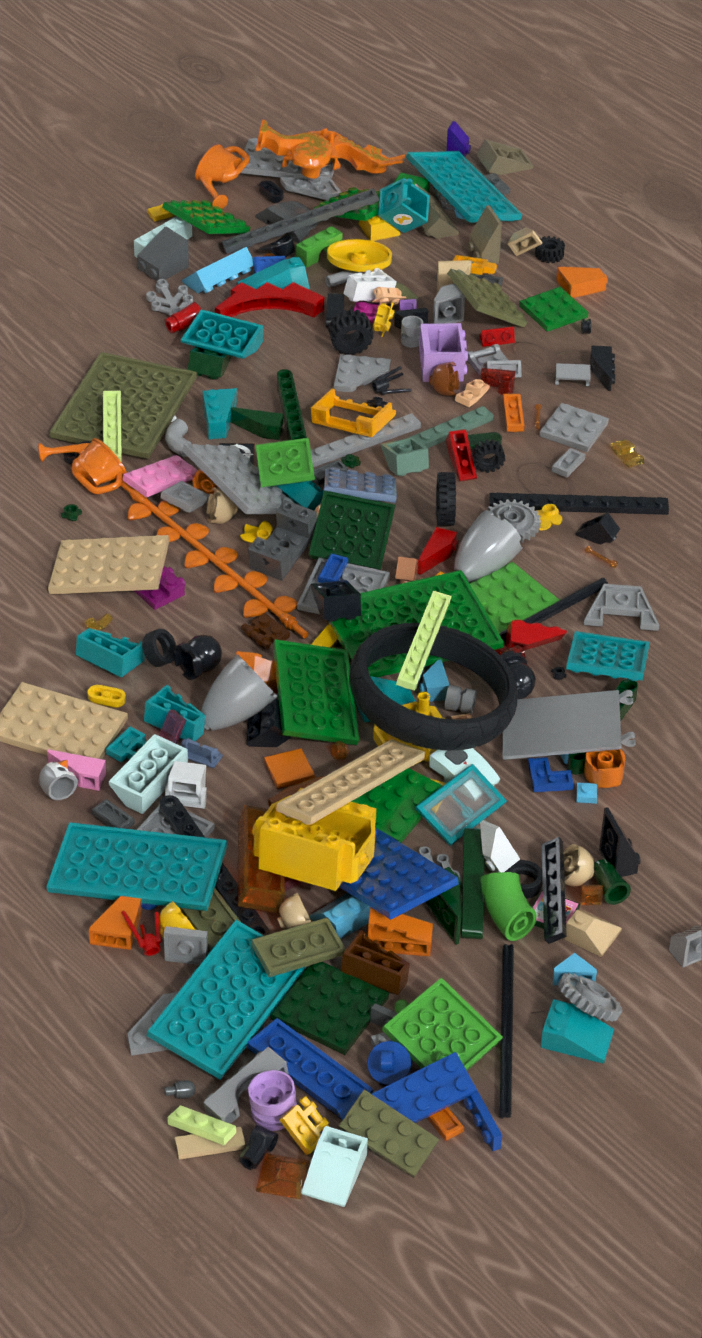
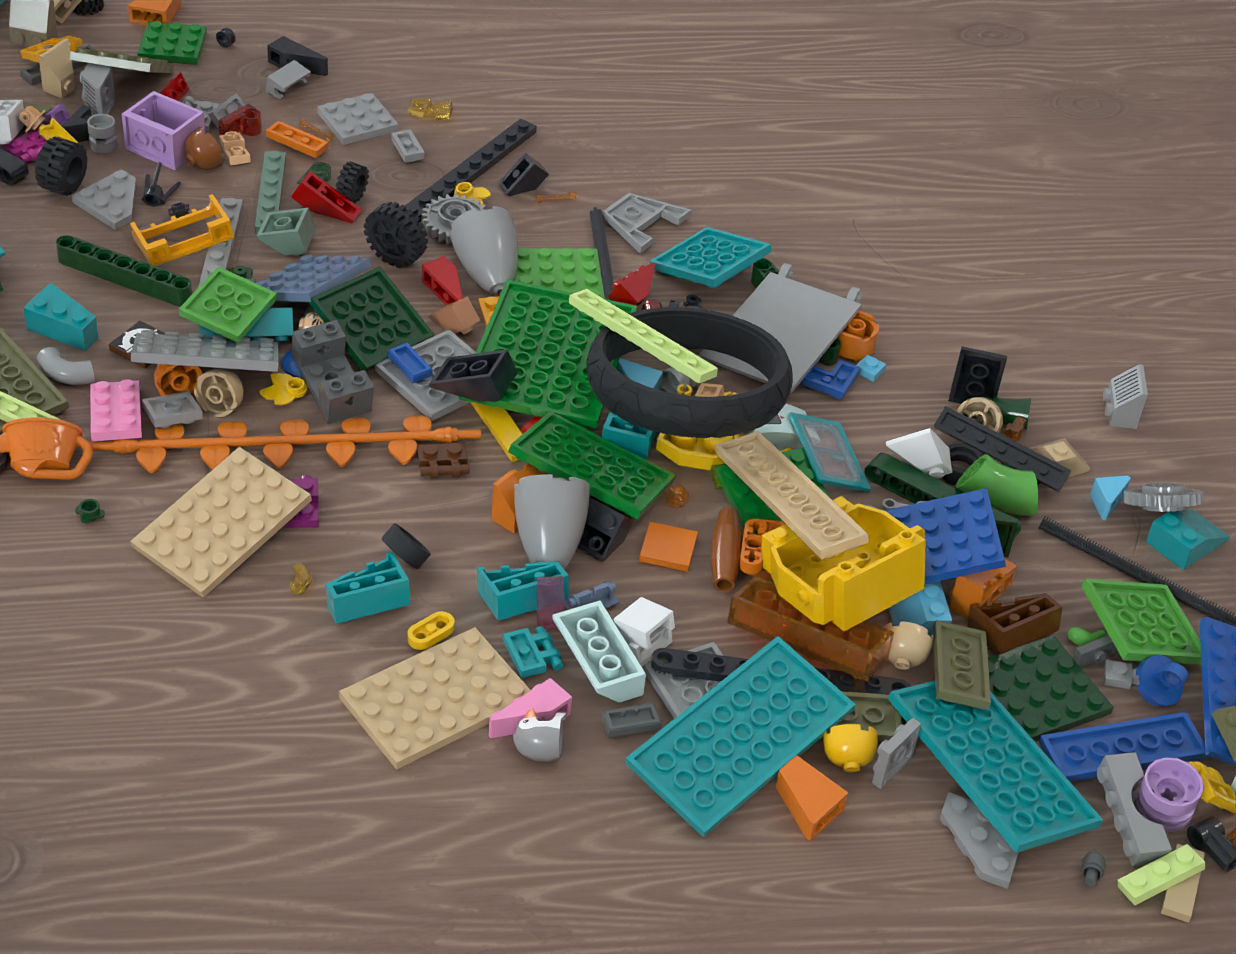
camera: 60 degrees left, 0 degrees up
red plant [121,910,162,956] -> none
black tile [173,635,222,680] -> none
dark green slope [231,407,283,440] -> none

